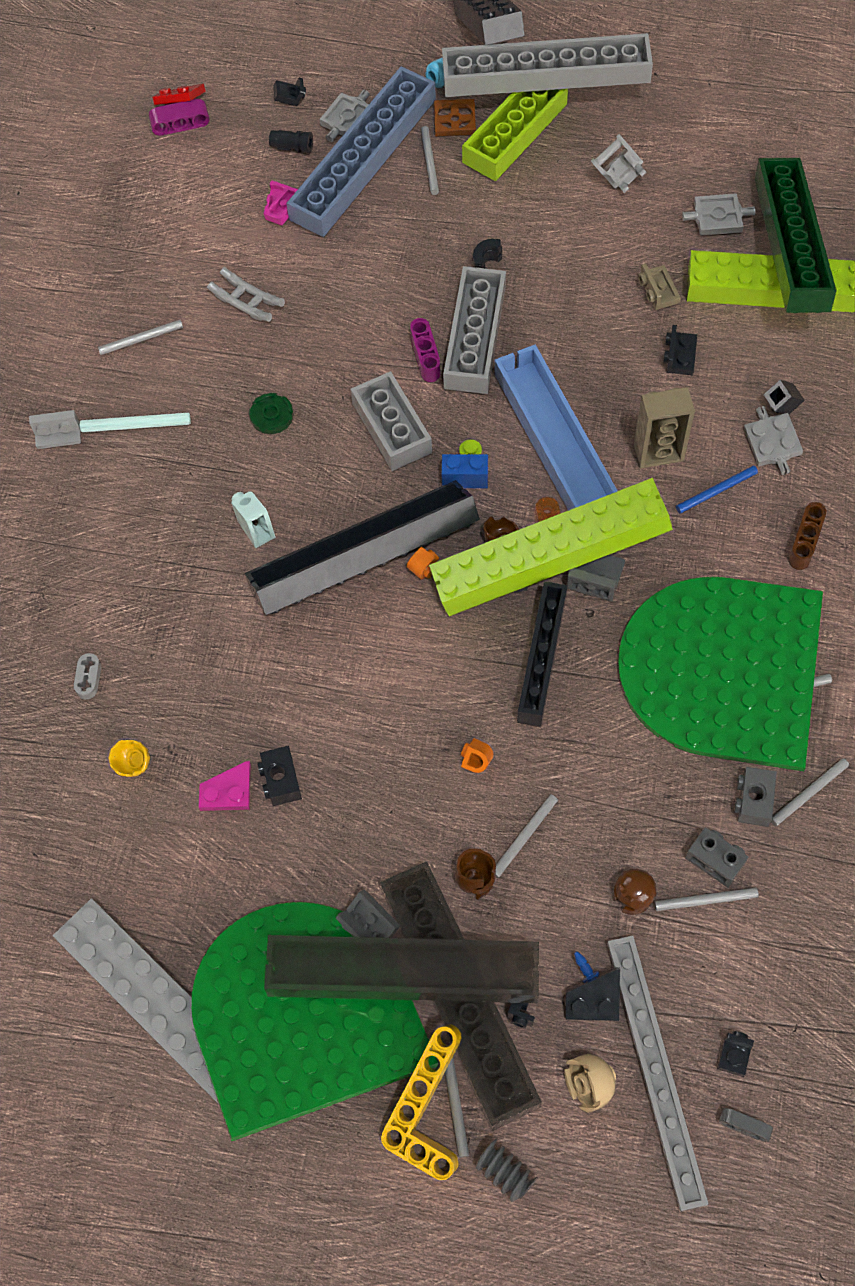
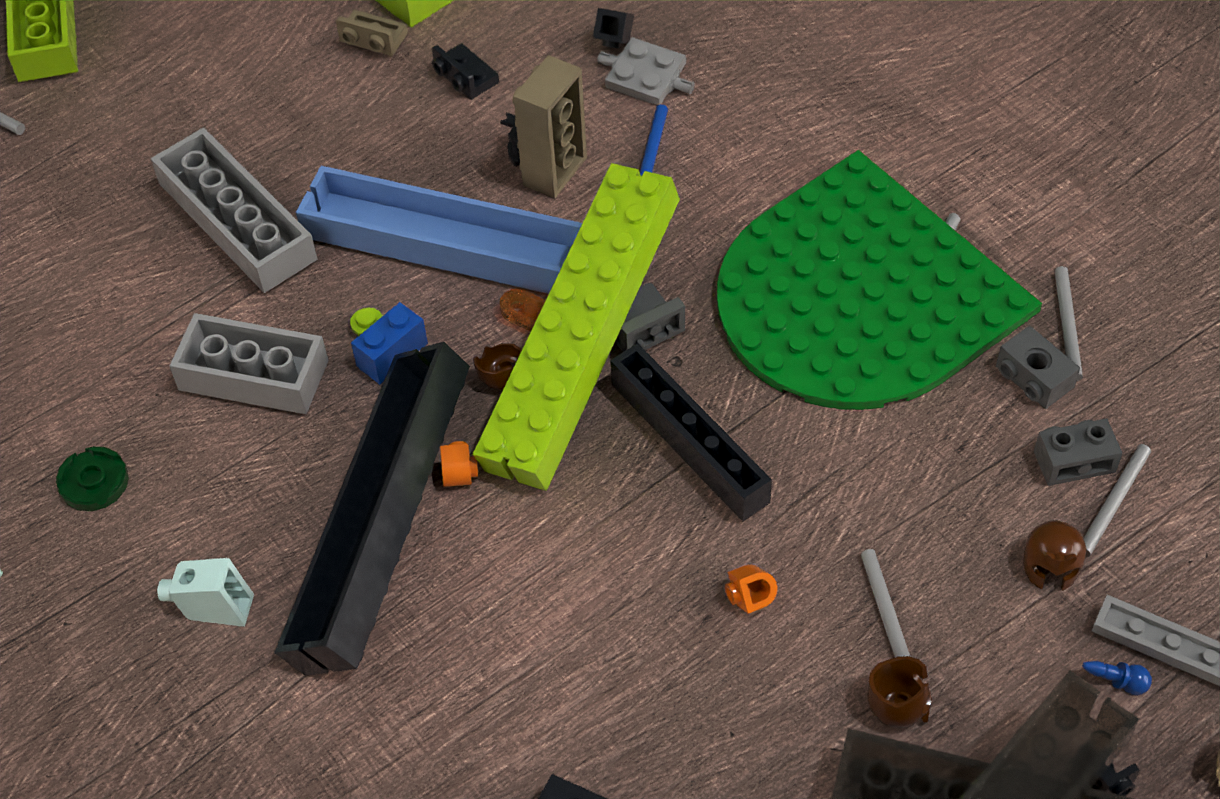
camera: 50 degrees left, 10 degrees down
magenta beam [410,318,441,382] -> none
black piece [472,238,502,269] -> none
black wing [565,967,620,1021] -> none
reddish brown beam [789,502,827,570] -> none

